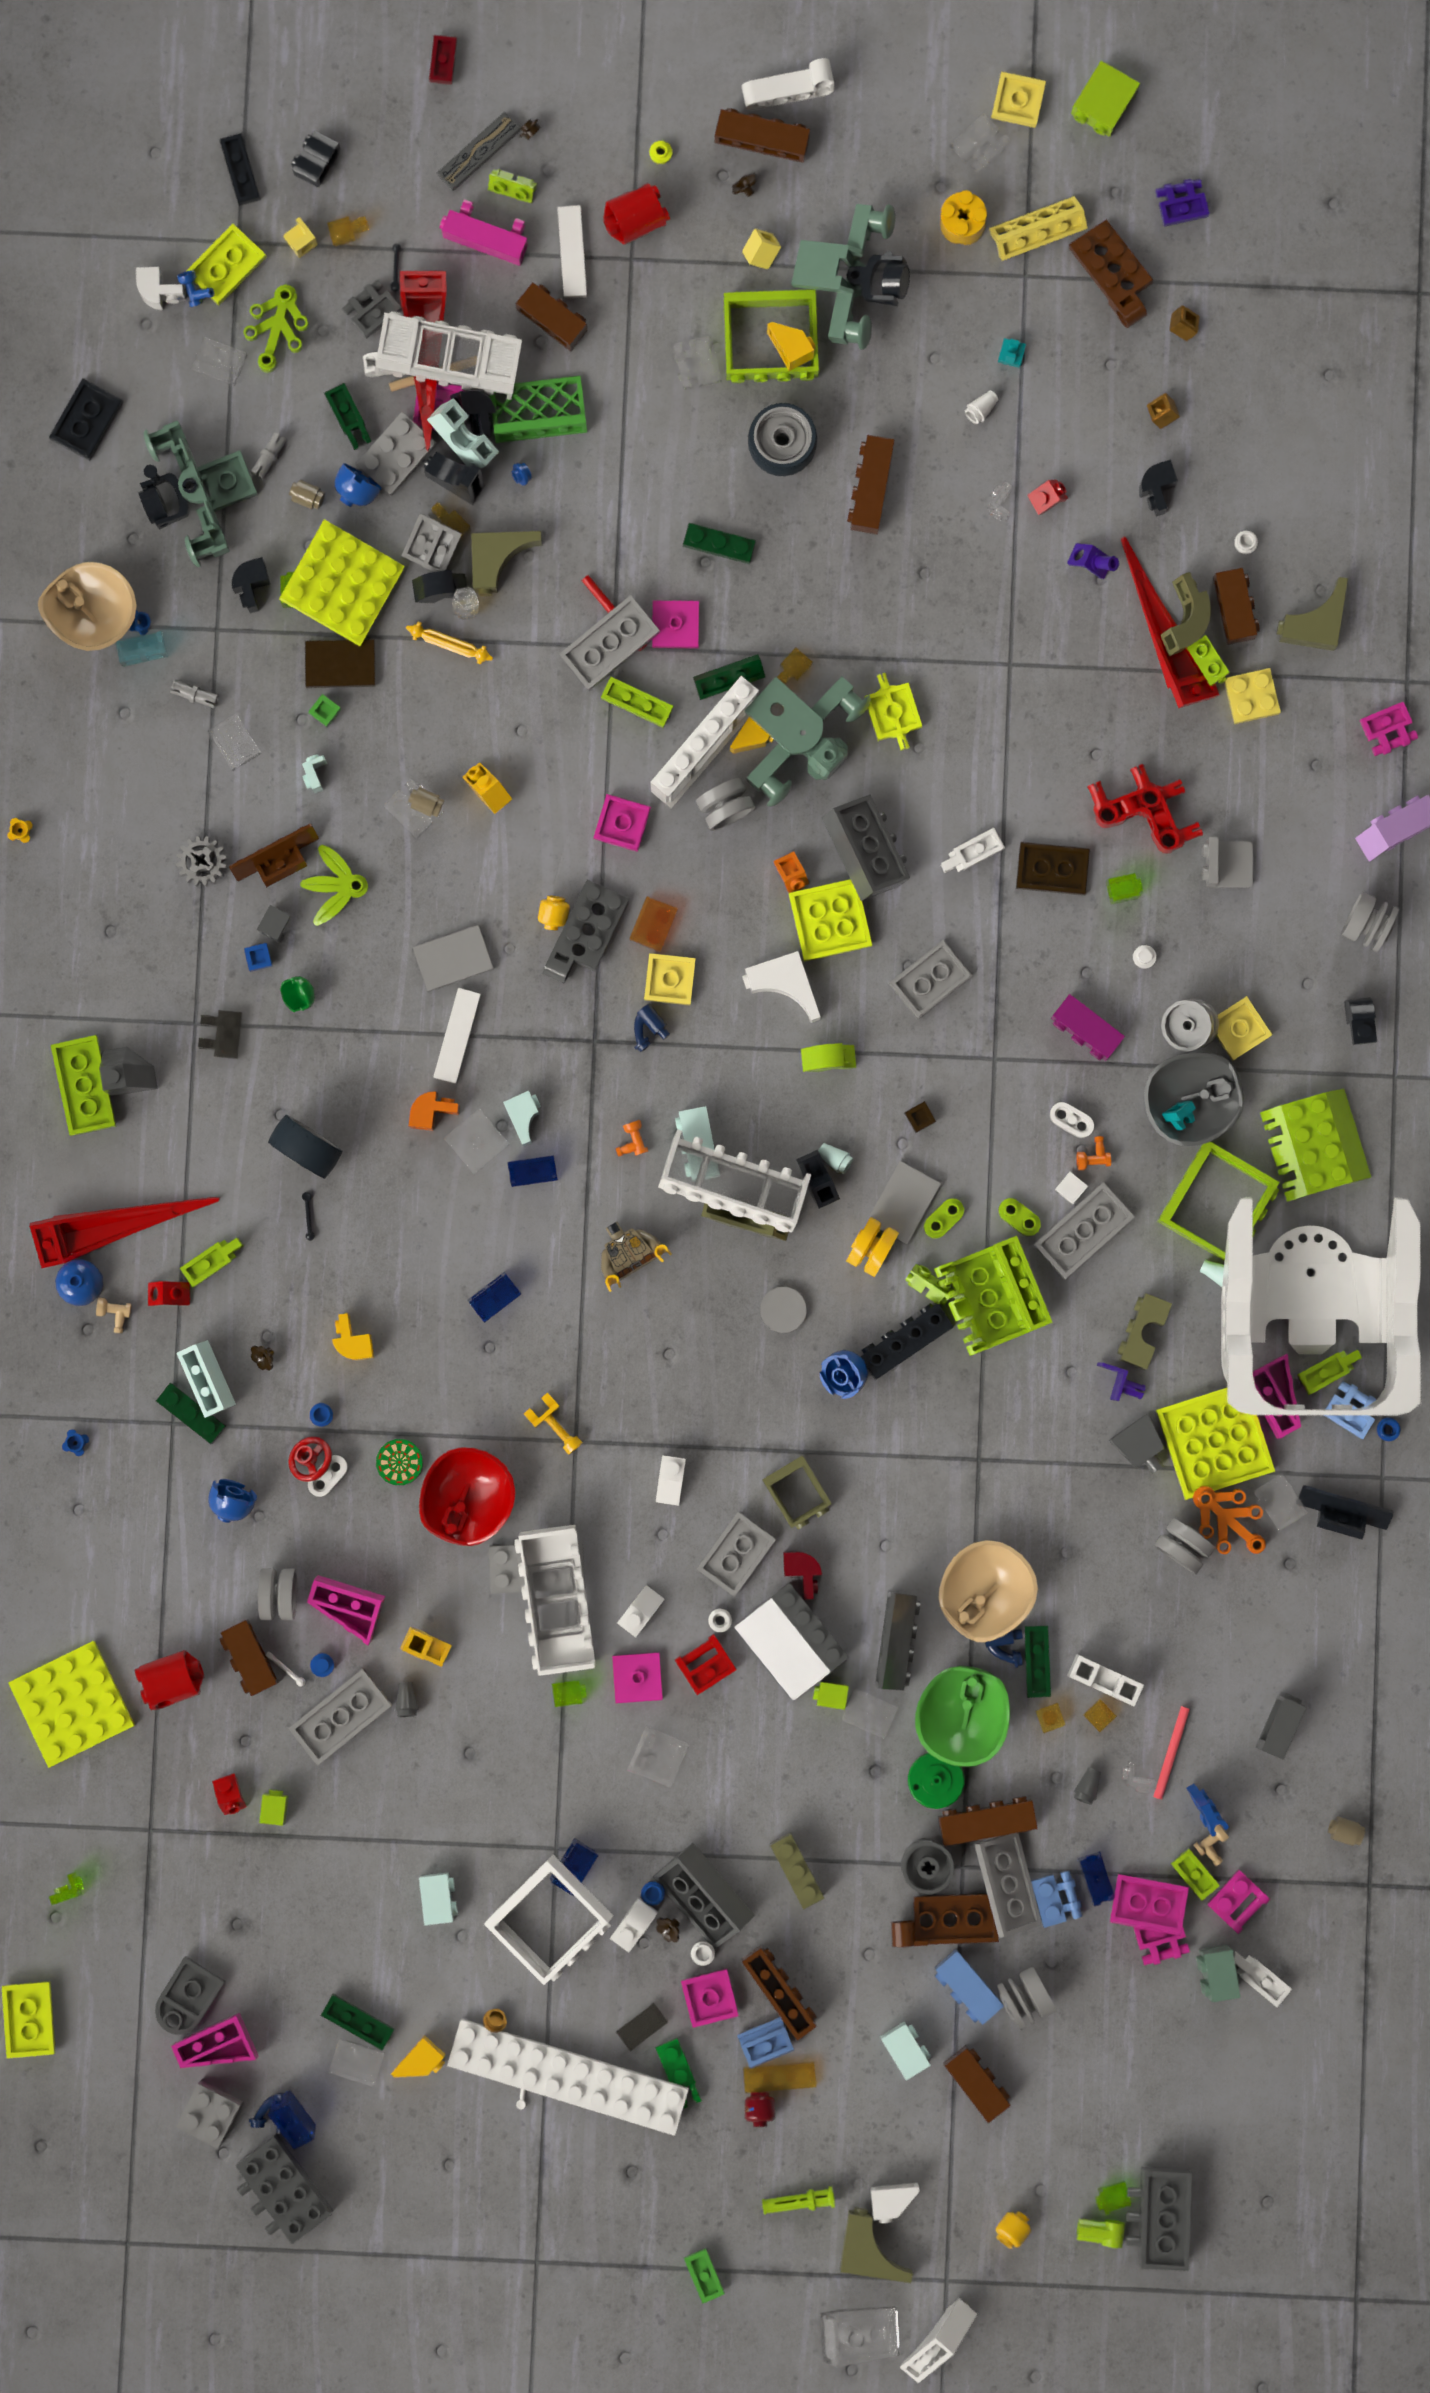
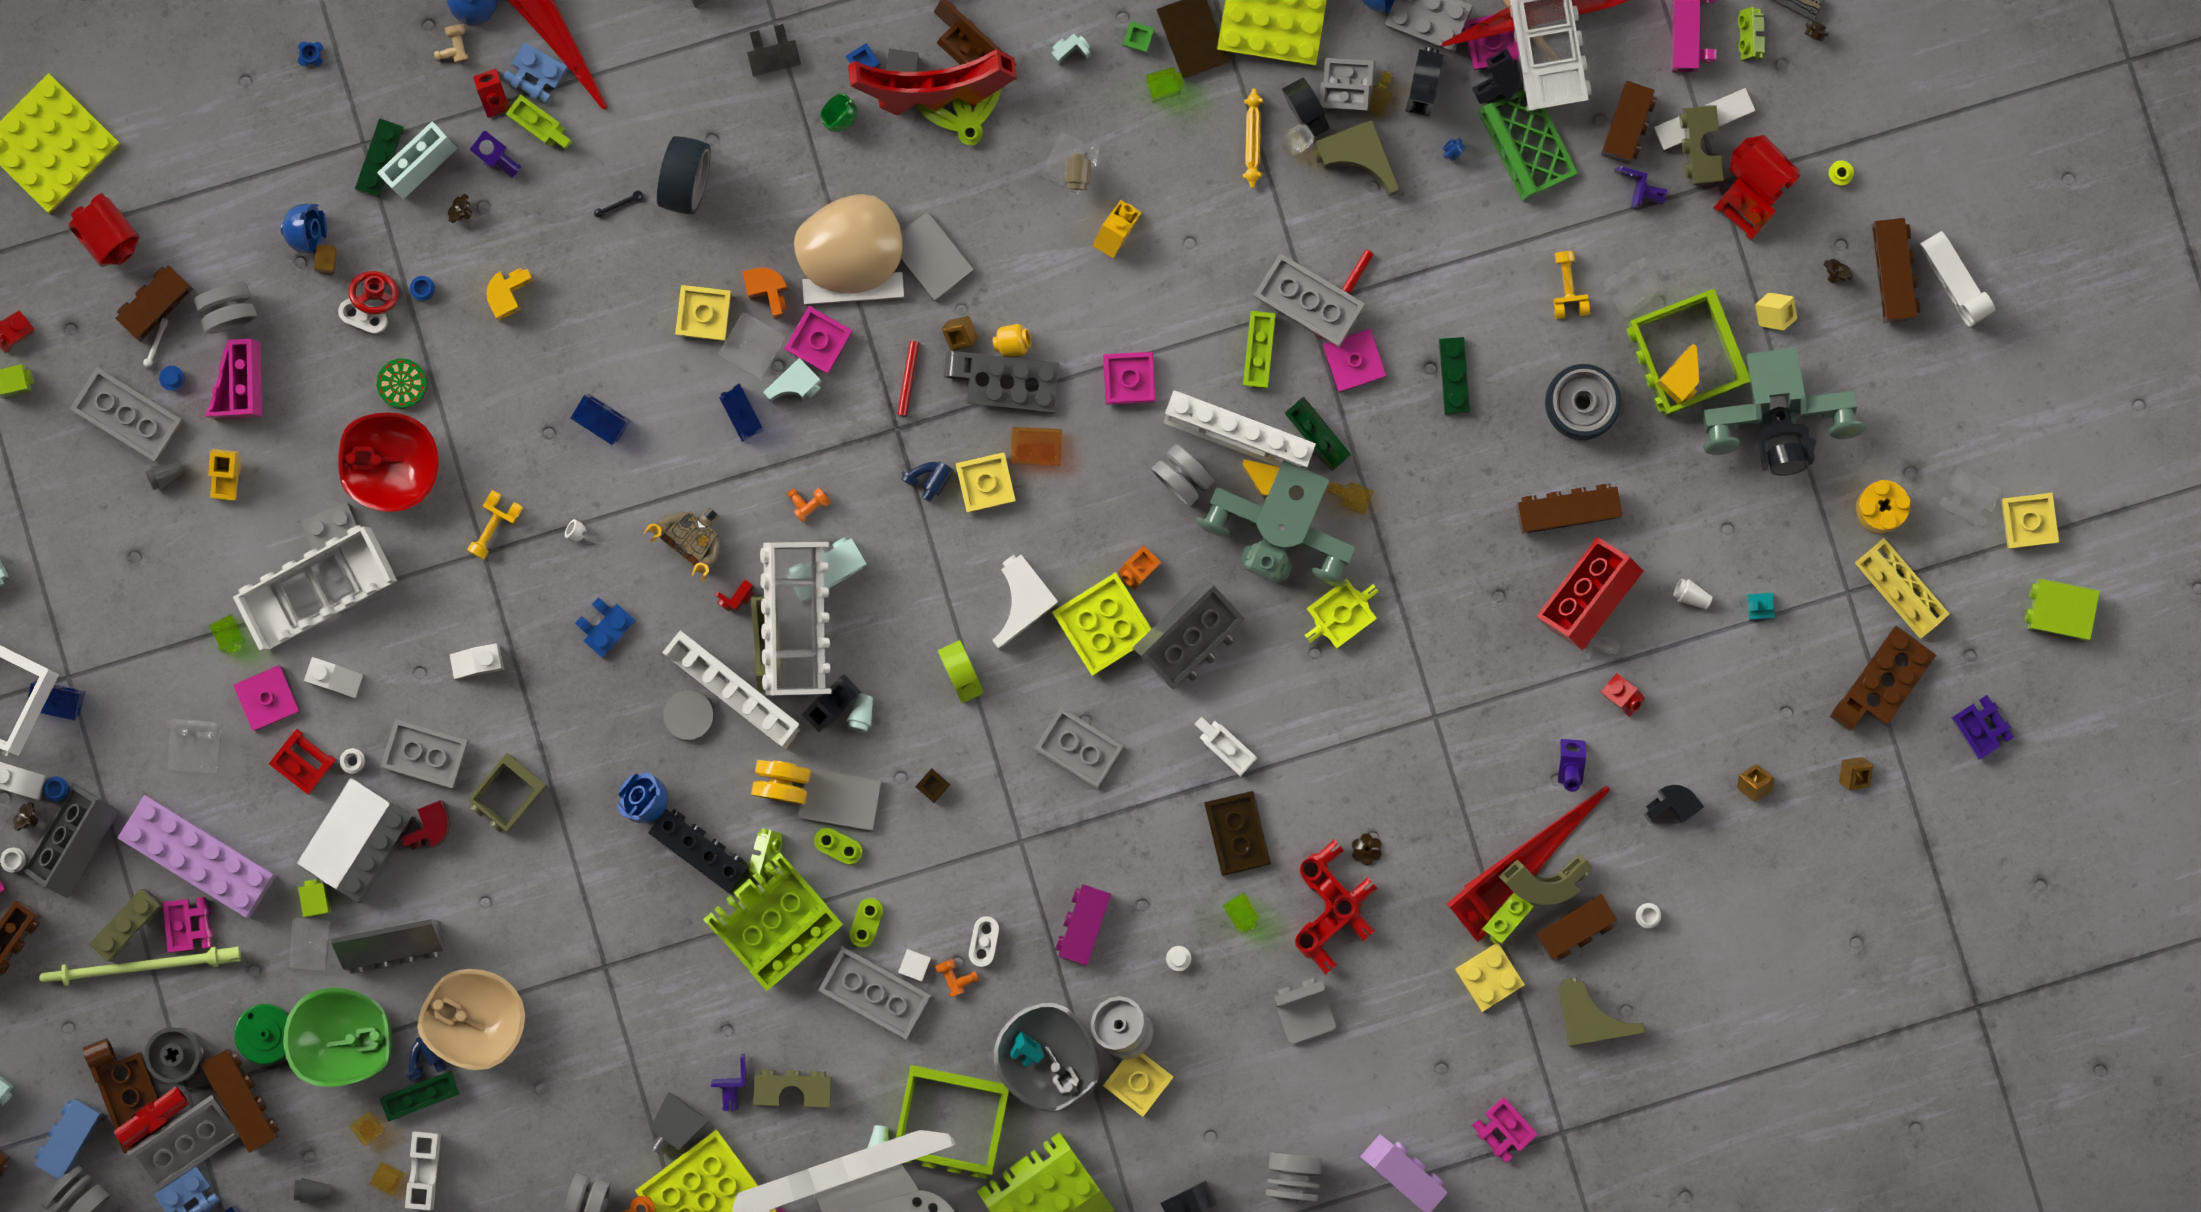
camera: 70 degrees right, 0 degrees up
light aqua arch [427,399,499,468] -> none
none -> yellowish green bar [39,946,241,986]
none -> red piece [114,1086,190,1149]
none -> lavender brick [117,795,277,918]
none -> dark pink plate [162,897,213,953]
none -> pearl gold slope [314,244,337,274]
none -> dark purple bracket [470,131,521,178]
none -> medium blue plate [503,42,568,103]
none -> white hinge [565,519,587,542]
none -> blue plate [575,597,636,658]
none -> white window [662,630,801,750]
none -> light yellow plate [675,285,731,341]
none -> red bracket [715,579,755,611]
none -> dark pink plate [784,306,853,374]
none -> tan piece [794,194,902,293]
none -> red arch [848,49,1017,116]
none -> red bar [897,341,919,416]
none -> pearl gold slope [942,316,978,350]
none -> clear neon green brick [1145,67,1184,103]
none -> dark brown plant [1352,833,1382,865]
none -> red brick [1536,537,1644,651]
none -> yellow bar [1553,251,1590,319]
none -> dark purple bracket [1614,166,1667,208]
none -> olive arch [1679,105,1724,184]
none -> red plate [1713,178,1776,241]

